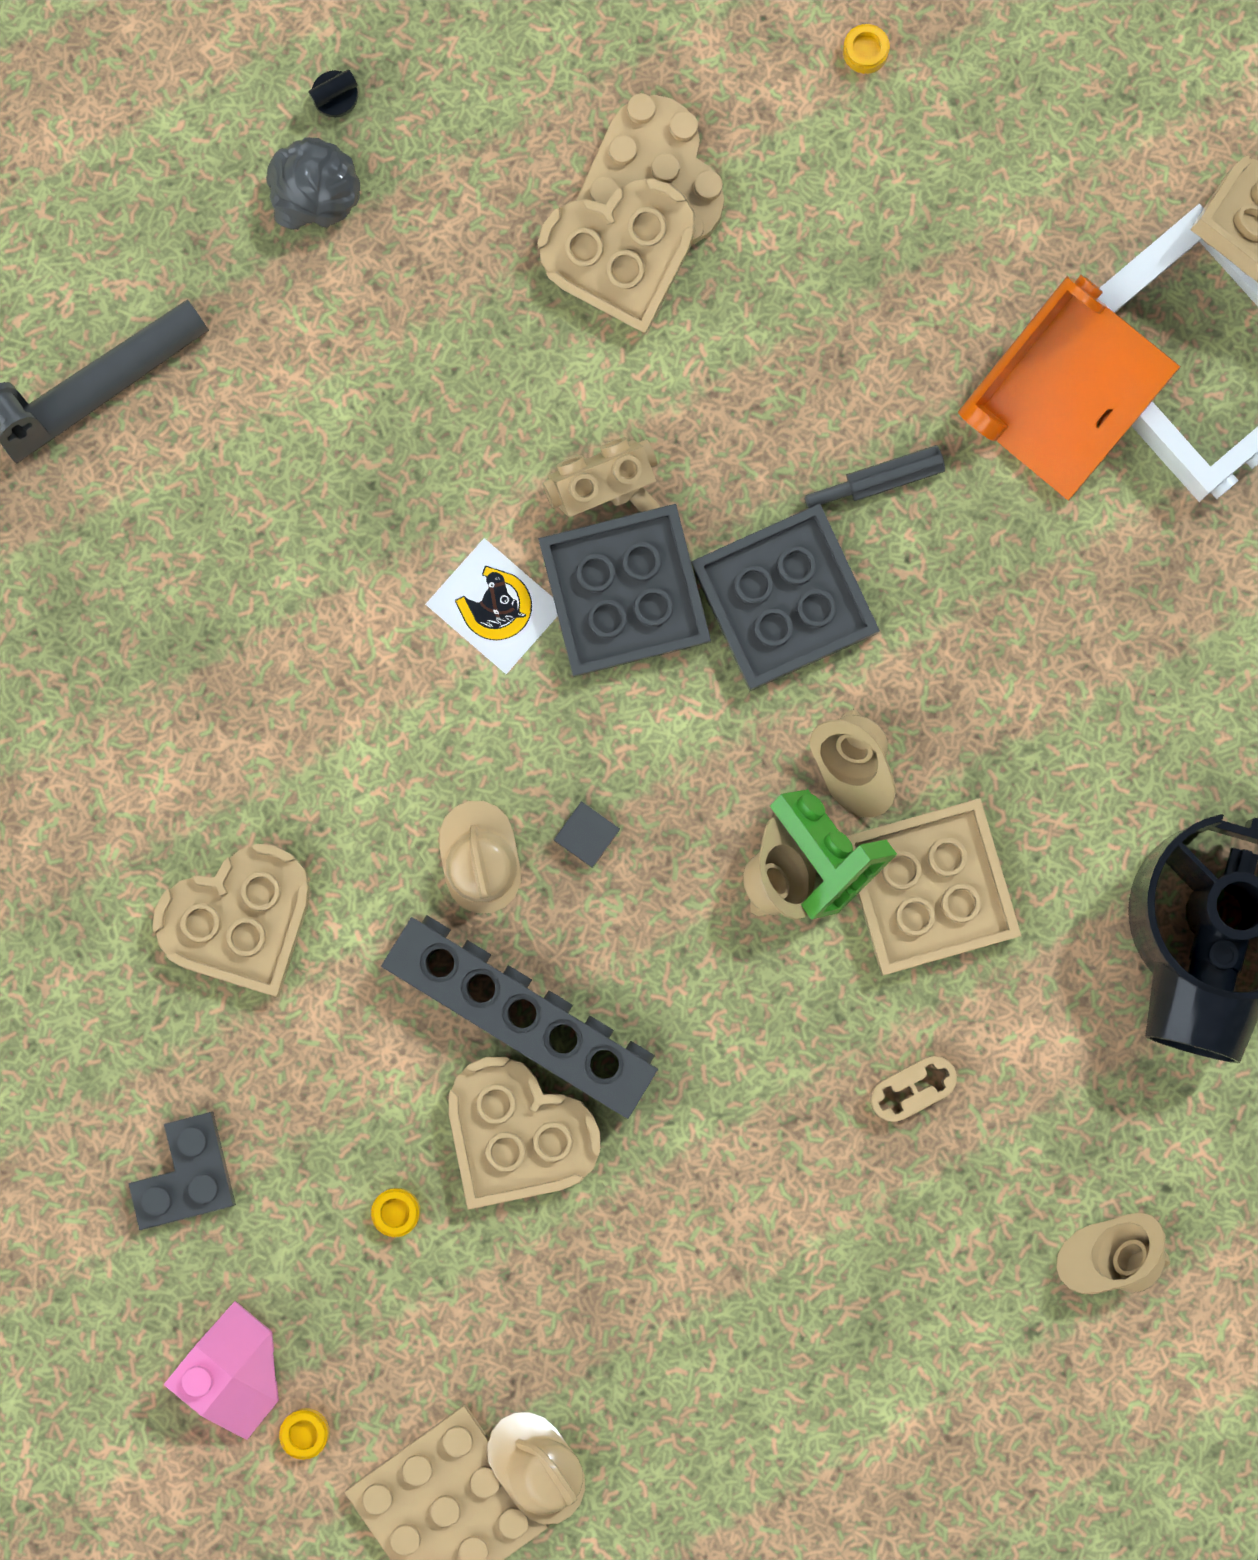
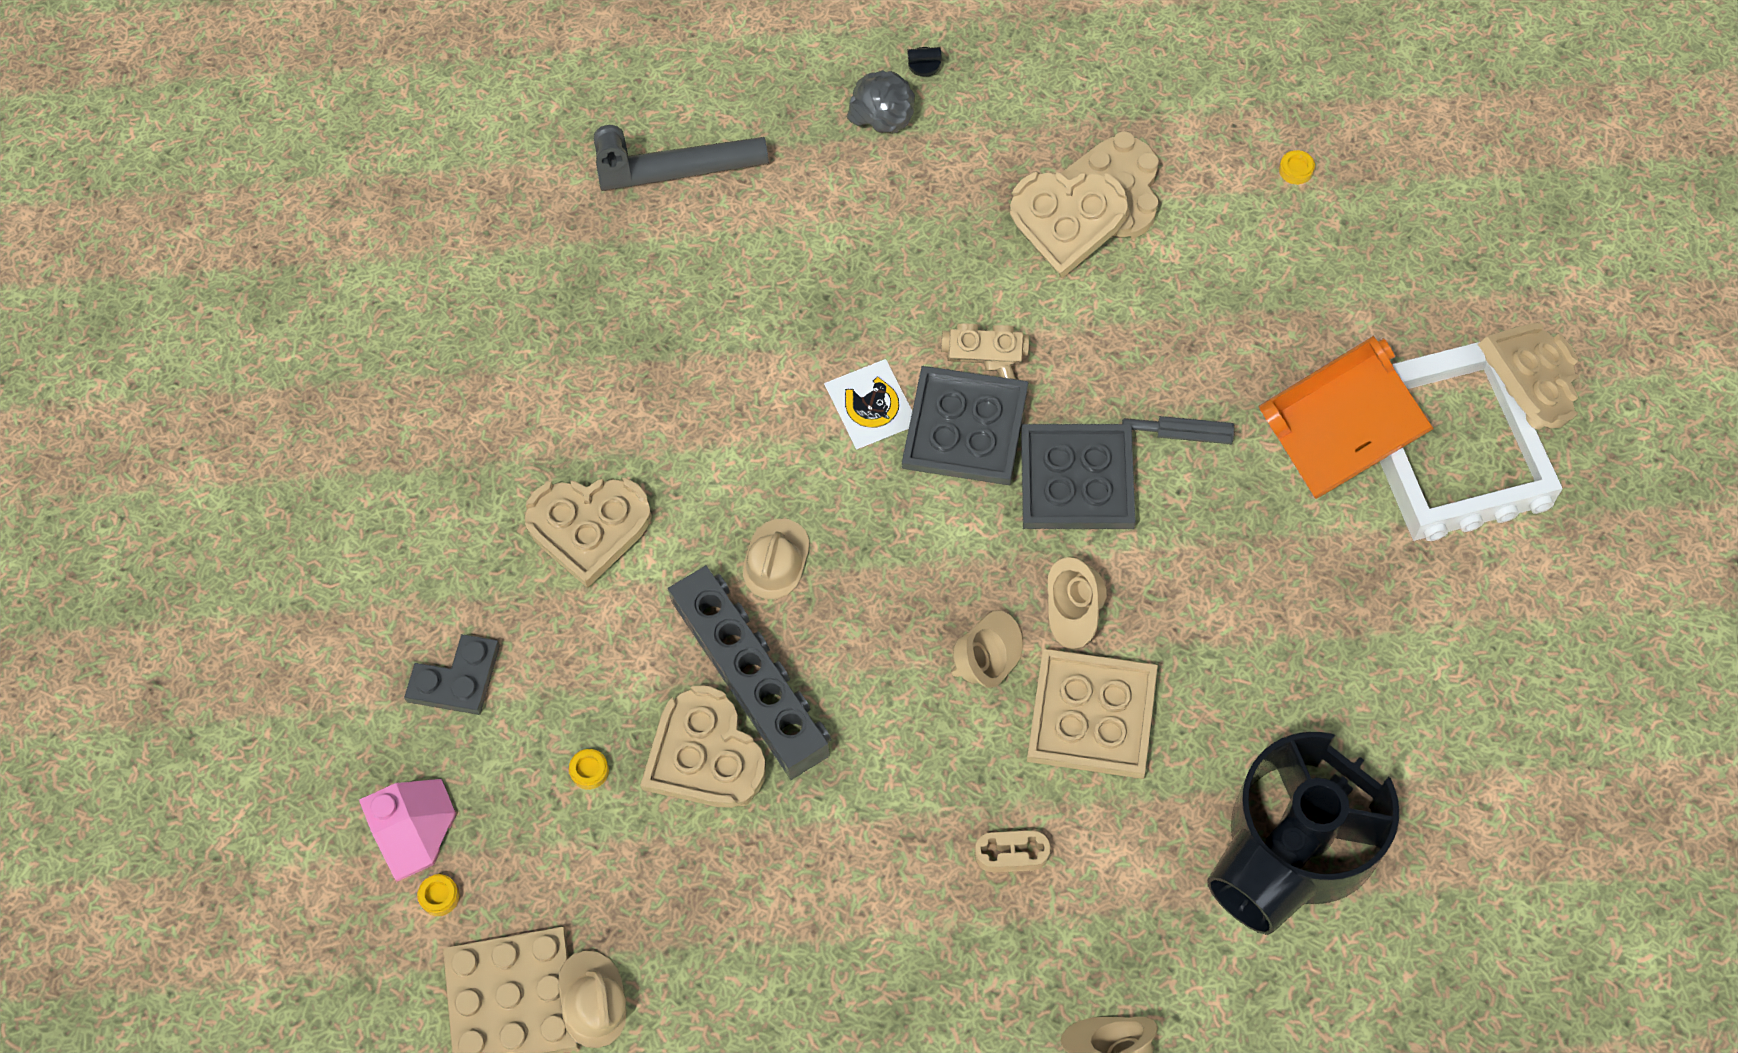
camera: 25 degrees right, 20 degrees down
dark grey tile [554,801,620,868] -> none
bright green bracket [770,789,897,920] -> none

